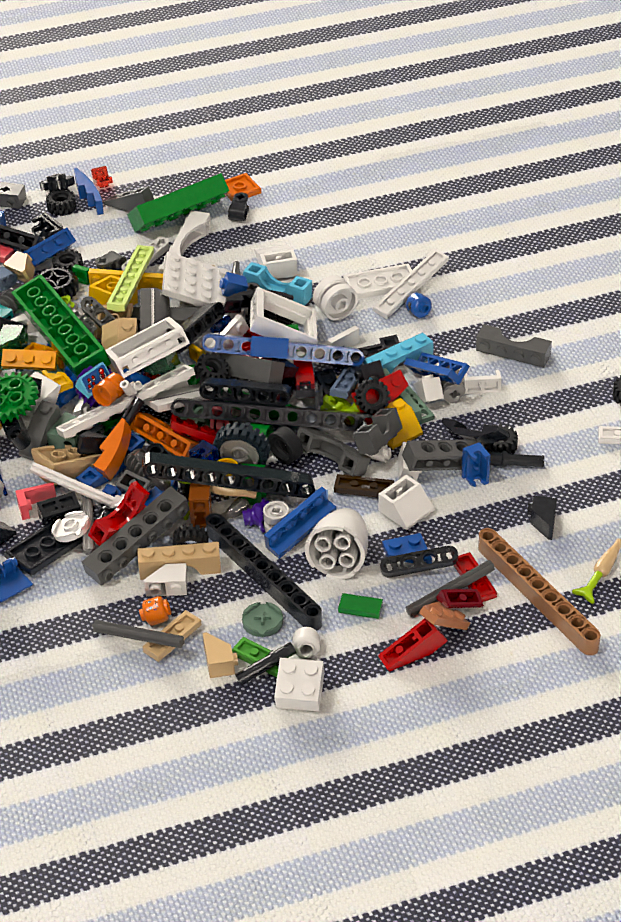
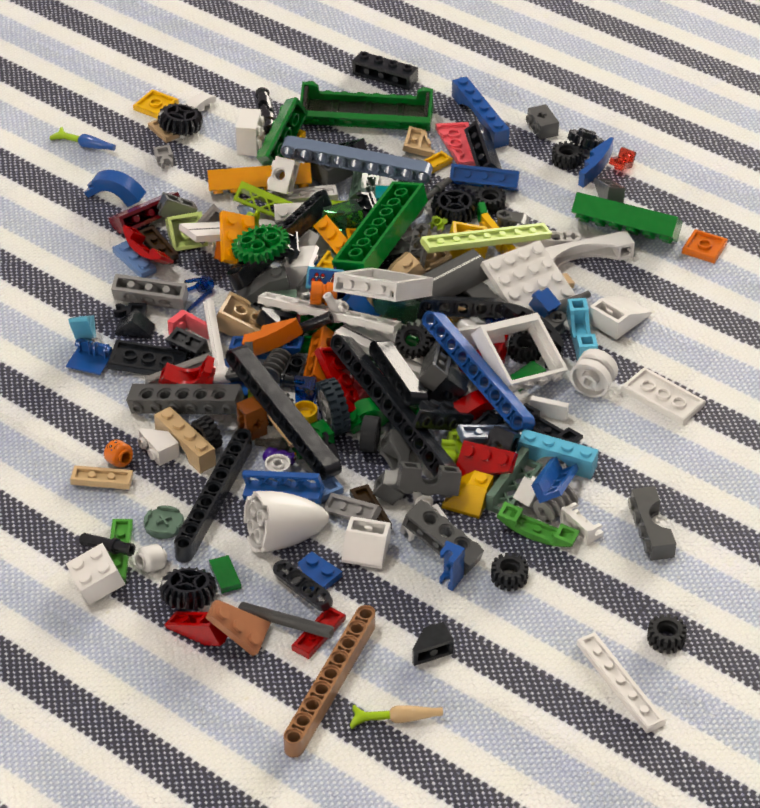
camera: 55 degrees right, 0 degrees up
tan slope [3,251,35,283] -> none
black hinge [31,212,63,240] -> none
white tile [52,511,91,542] -> none
dark grey axle [92,620,185,648] -> none
tan slope [202,632,238,678] -> none
black piece [228,192,249,221] -> none
blue hinge [250,336,289,359] -> none
black tyre [354,379,391,414] -> none
white tile [373,249,449,319] -> none
blue head [406,293,432,318] -> none
dark red slope [436,589,484,608] -> none
black slope [441,418,509,444] -> none
black pin [487,450,544,468] -> none
none -> black gear [160,566,217,611]
none -> light grey plate [323,493,382,520]
none -> bright green slope [497,502,580,547]

